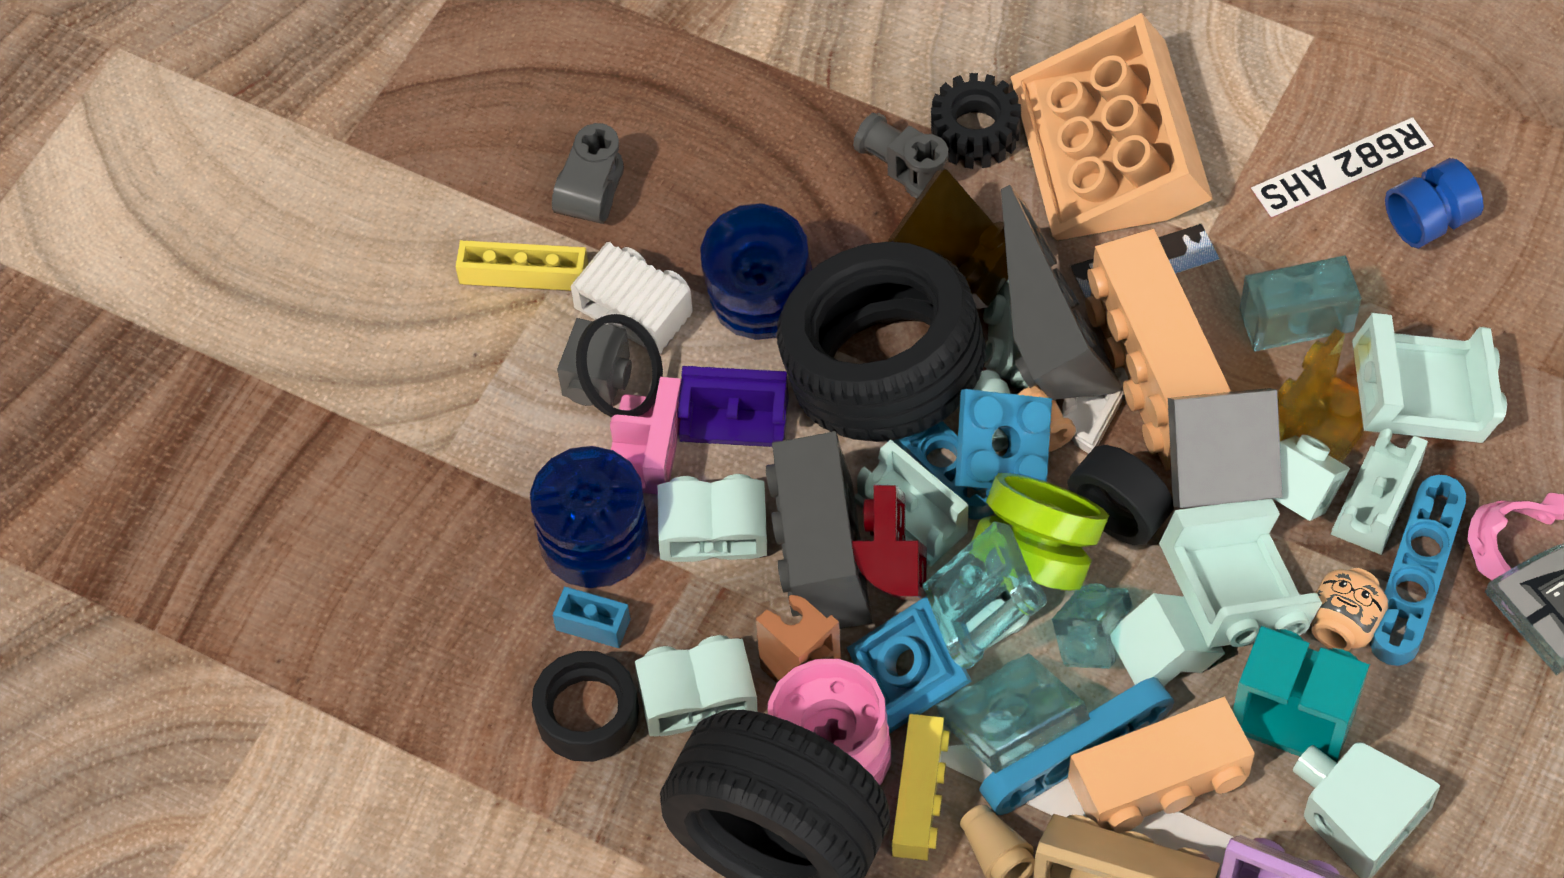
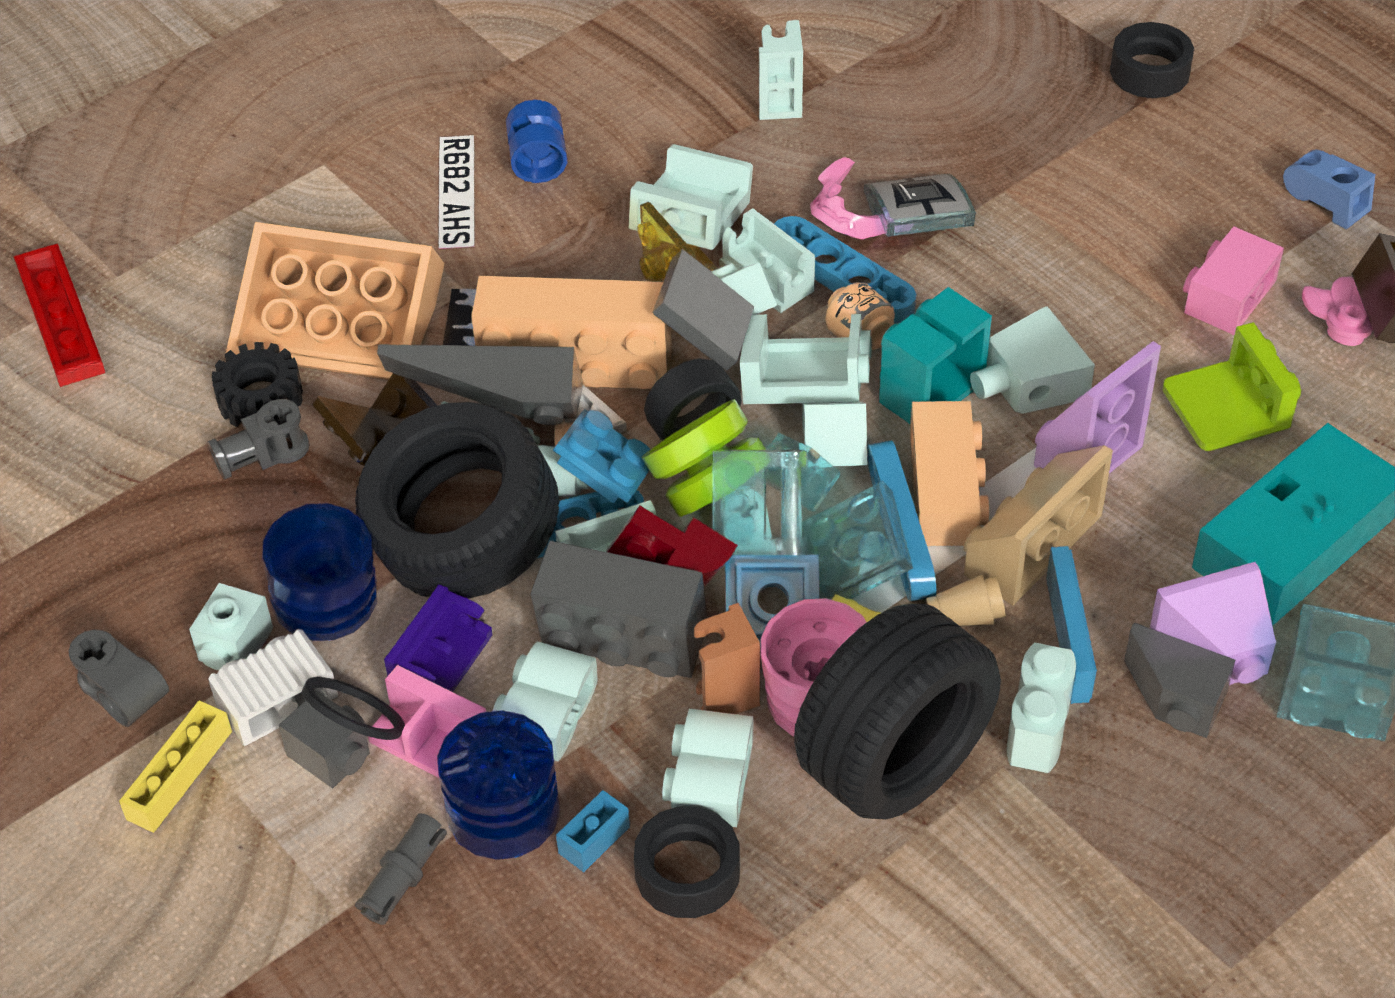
camera: 70 degrees left, 10 degrees down
clear light blue brick [1239,255,1361,352] -> none
none -> light aqua brick [189,583,273,670]
none -> dark grey pin [355,813,447,925]

